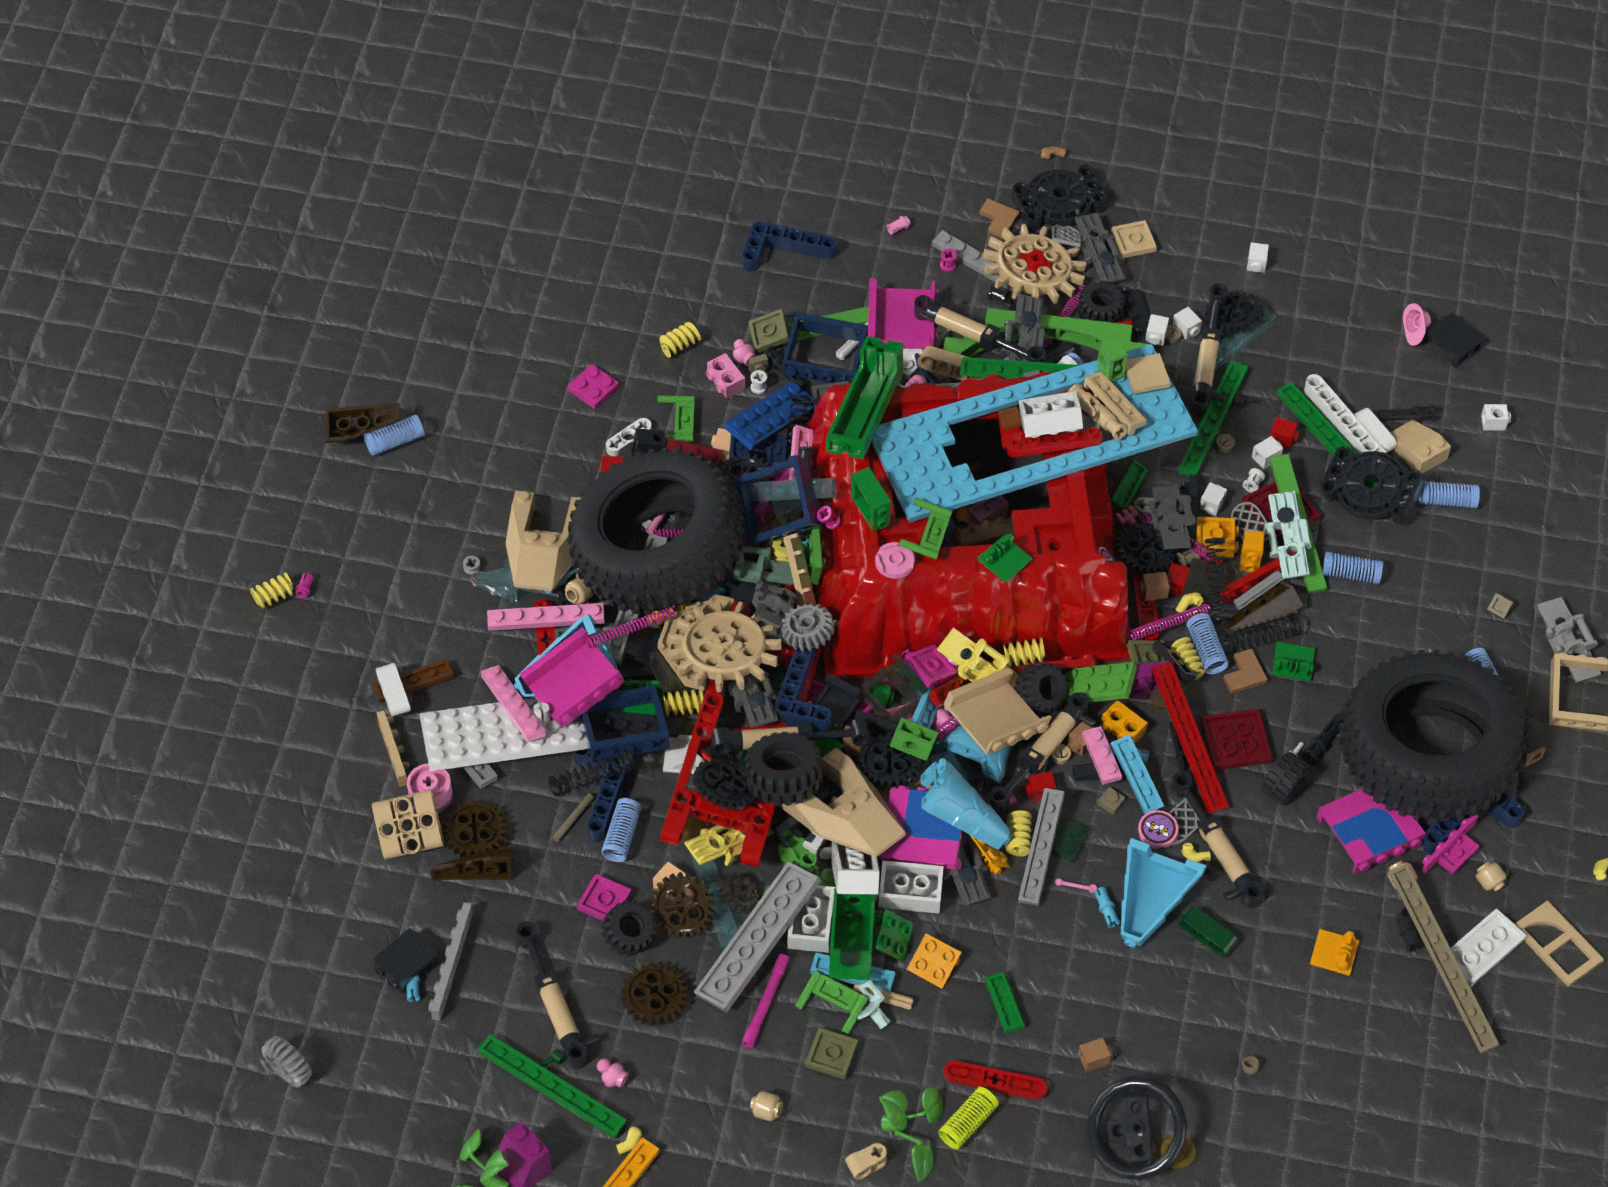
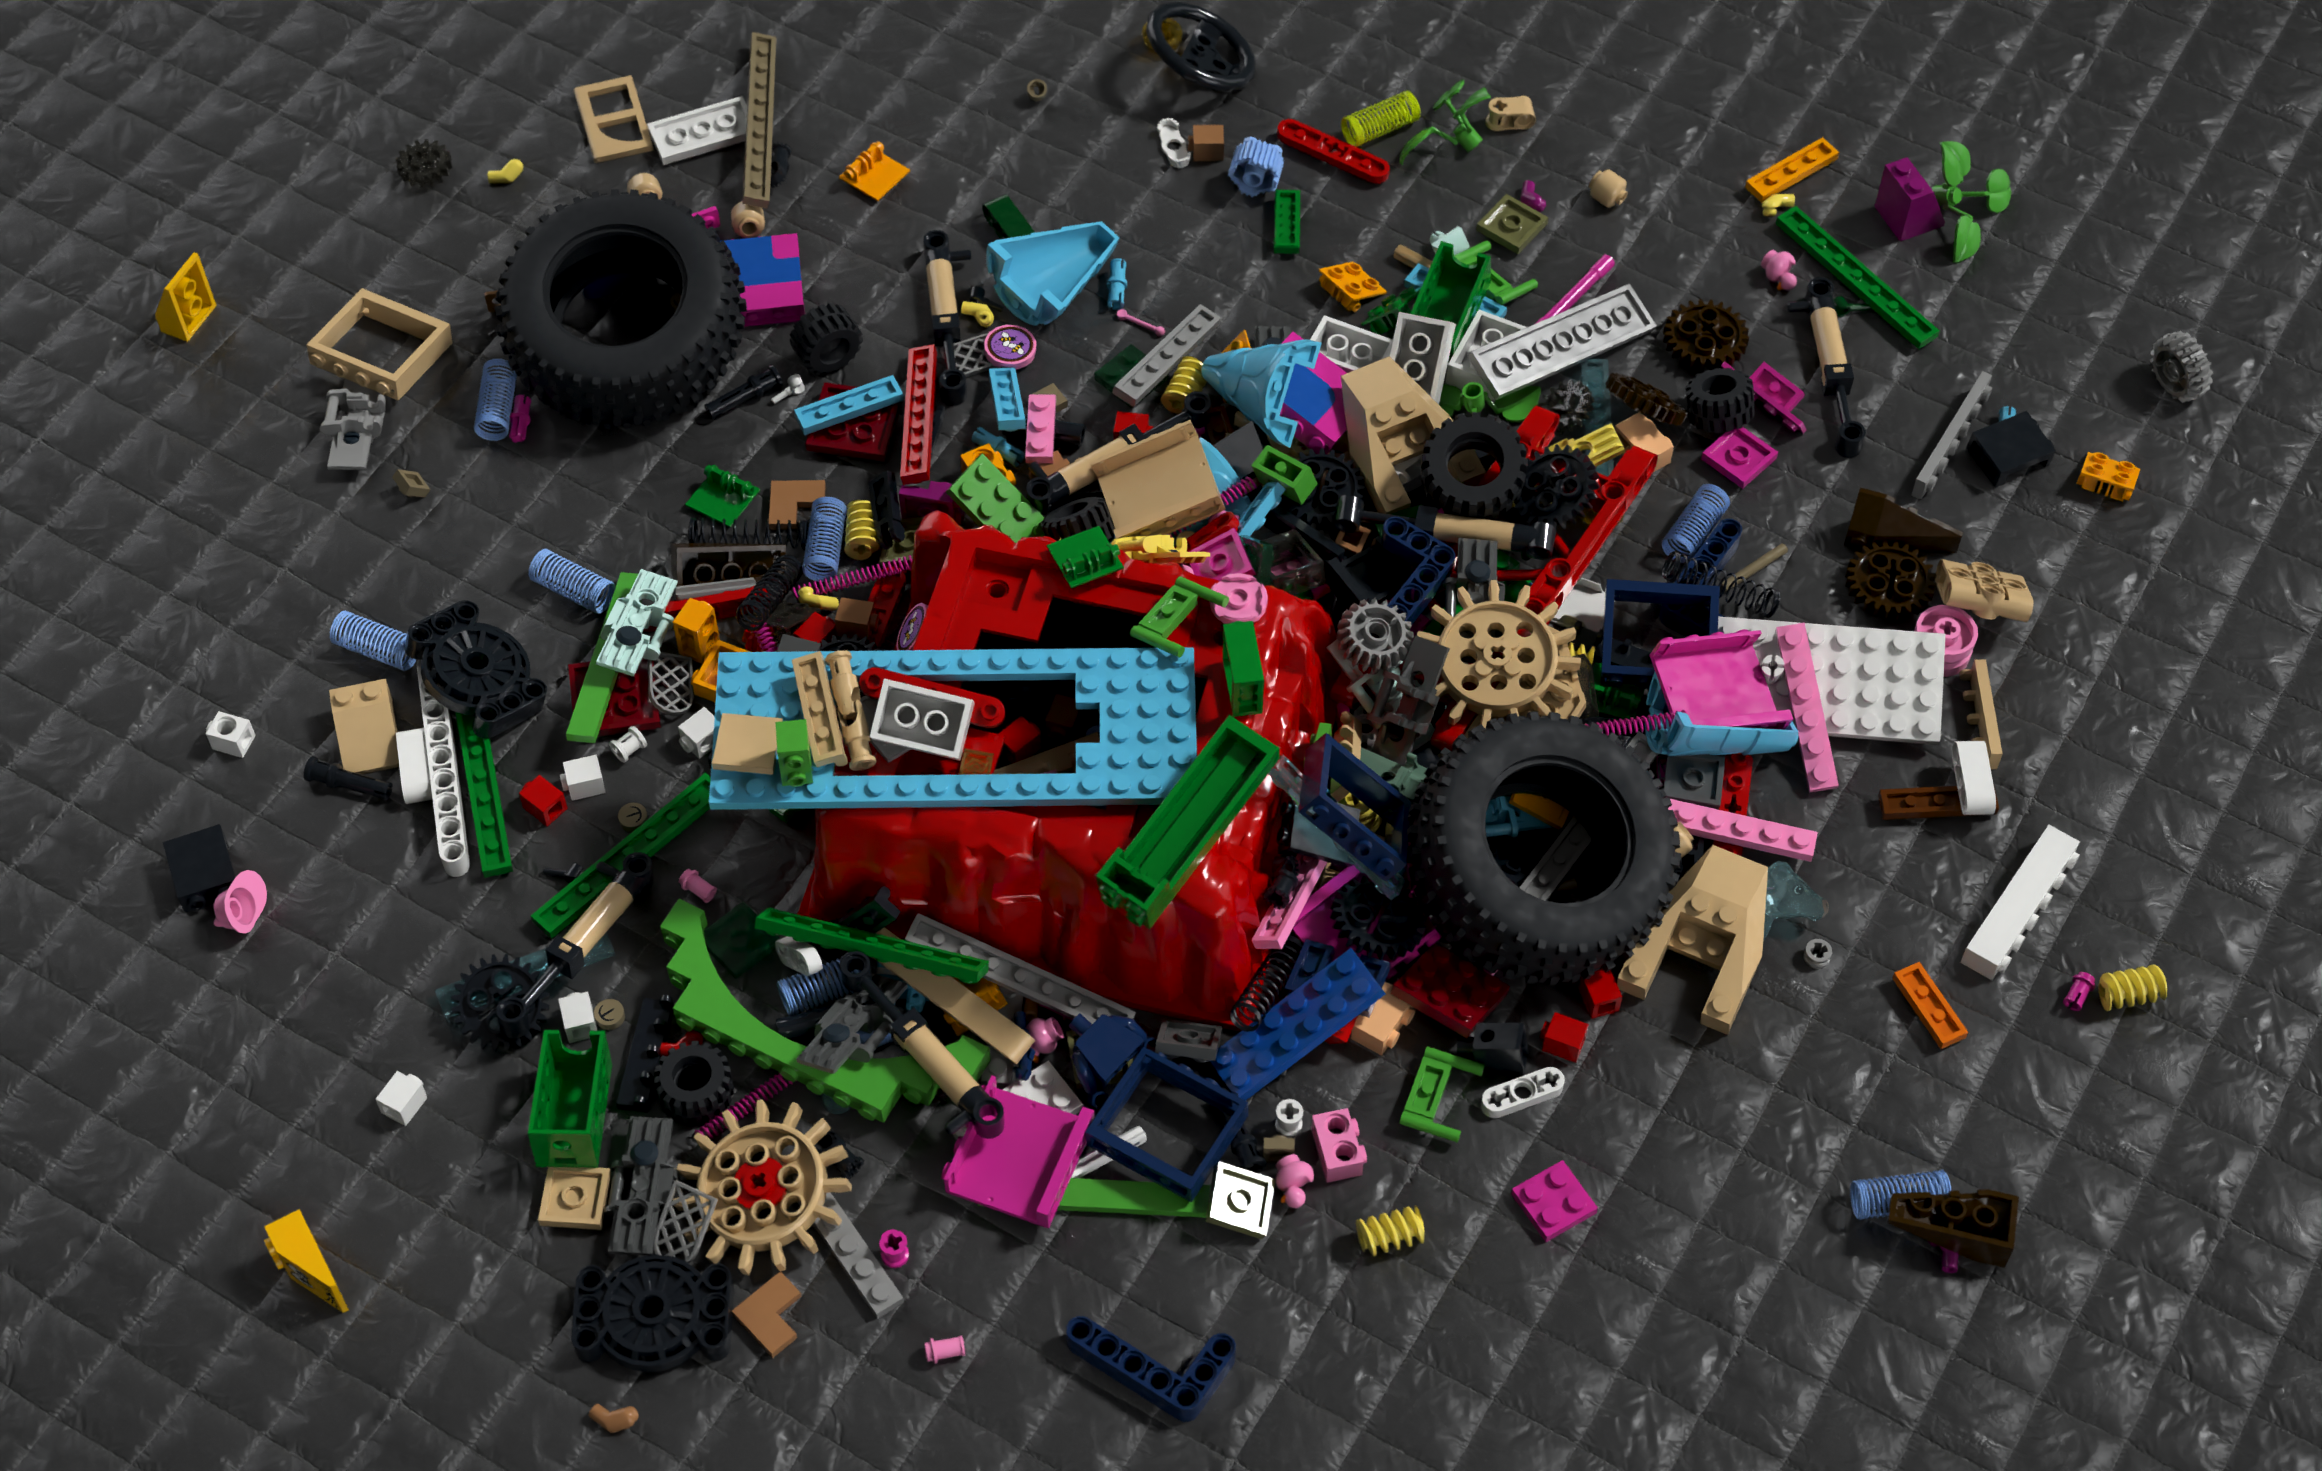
camera: 160 degrees left, 0 degrees up
dark pink bush [817,506,841,530] -> none
white brick [1145,314,1169,346] -> none
none -> yellow slope [264,1209,349,1313]
none -> green piece [528,1030,612,1168]
none -> medium azure plate [794,375,904,435]
none -> white piece [1157,118,1191,168]
none -> light blue brick [1228,137,1284,197]
none -> magenta arm [1520,180,1546,212]
none -> dark pink bracket [1721,362,1807,434]
none -> orange plate [1892,961,1968,1049]
none -> white brick [1960,825,2080,980]
none -> light orange hinge [2077,452,2140,502]

